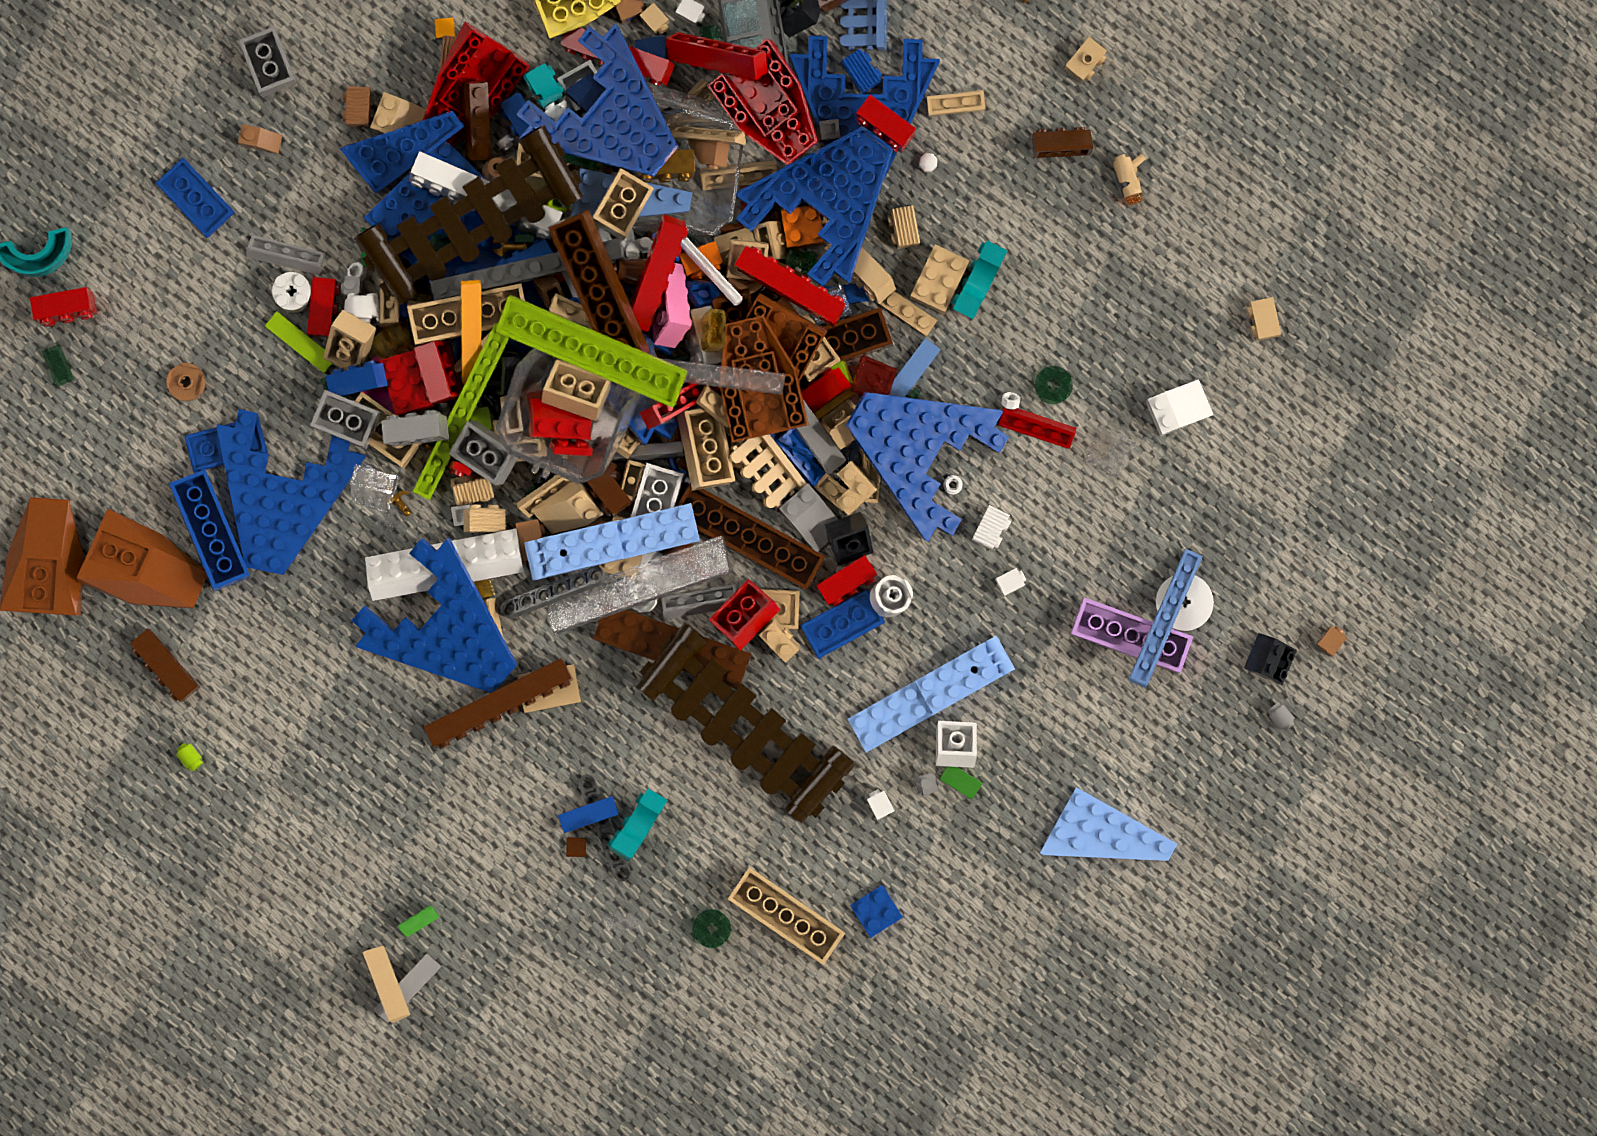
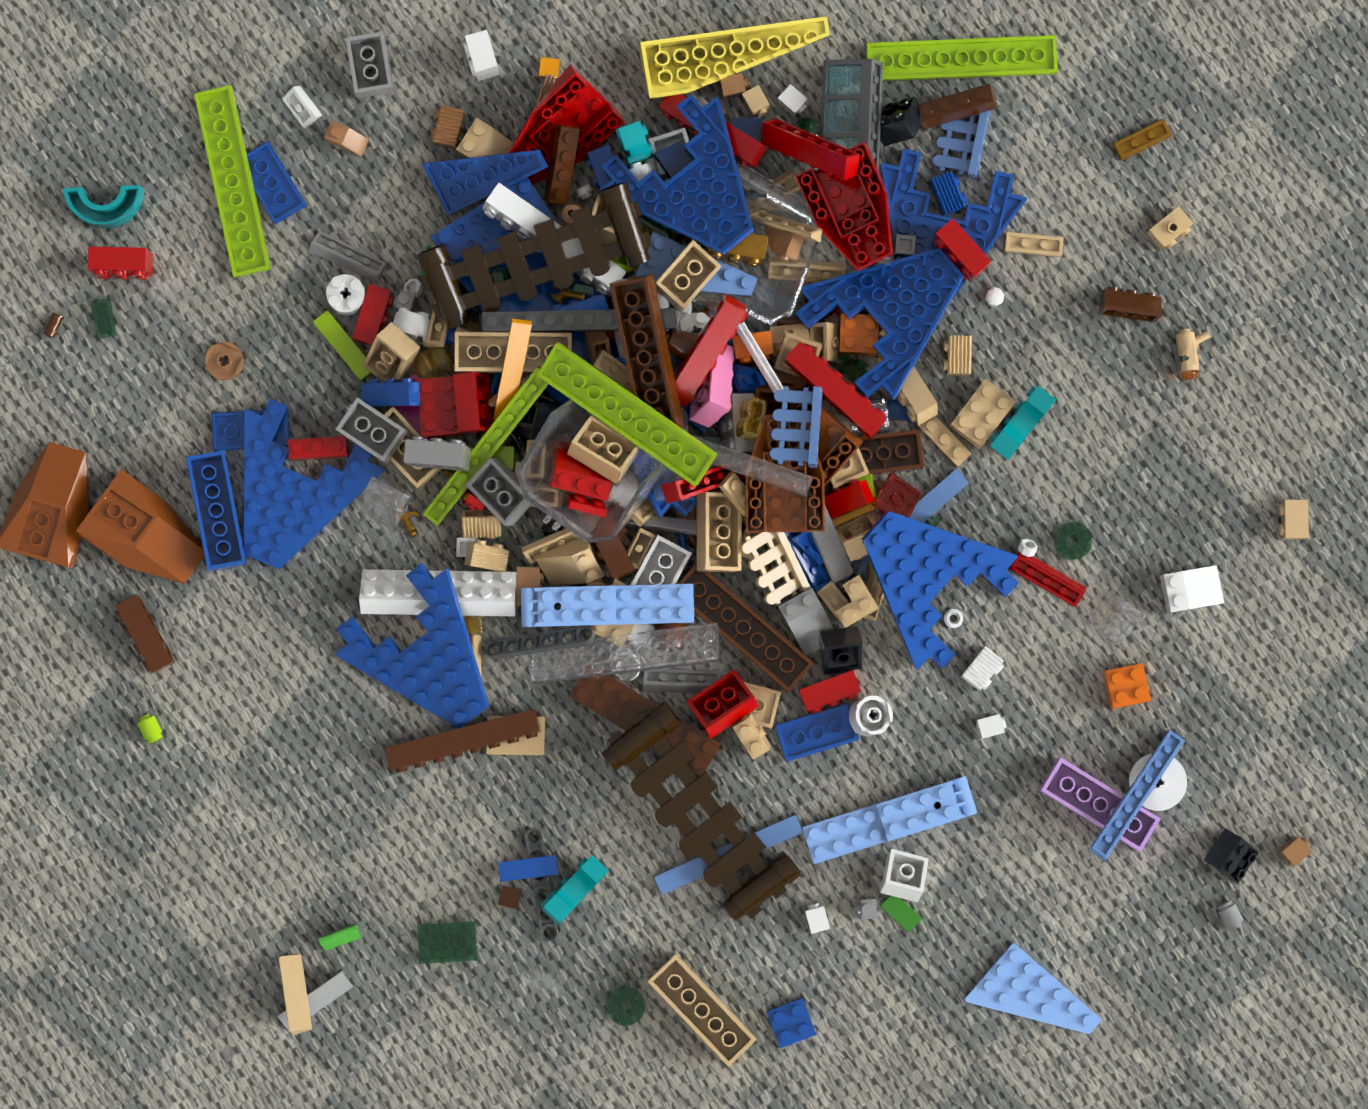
camera: 15 degrees right, 0 degrees up
none -> reddish brown pin [44,312,64,338]
none -> lime plate [194,85,271,278]
none -> white slope [282,86,322,128]
none -> red brick [288,436,349,461]
none -> clear green plate [417,921,478,964]
none -> white brick [463,30,500,81]
none -> medium blue tile [654,815,803,894]
none -> medium blue fence [770,386,822,468]
none -> orange brick [1102,663,1151,709]

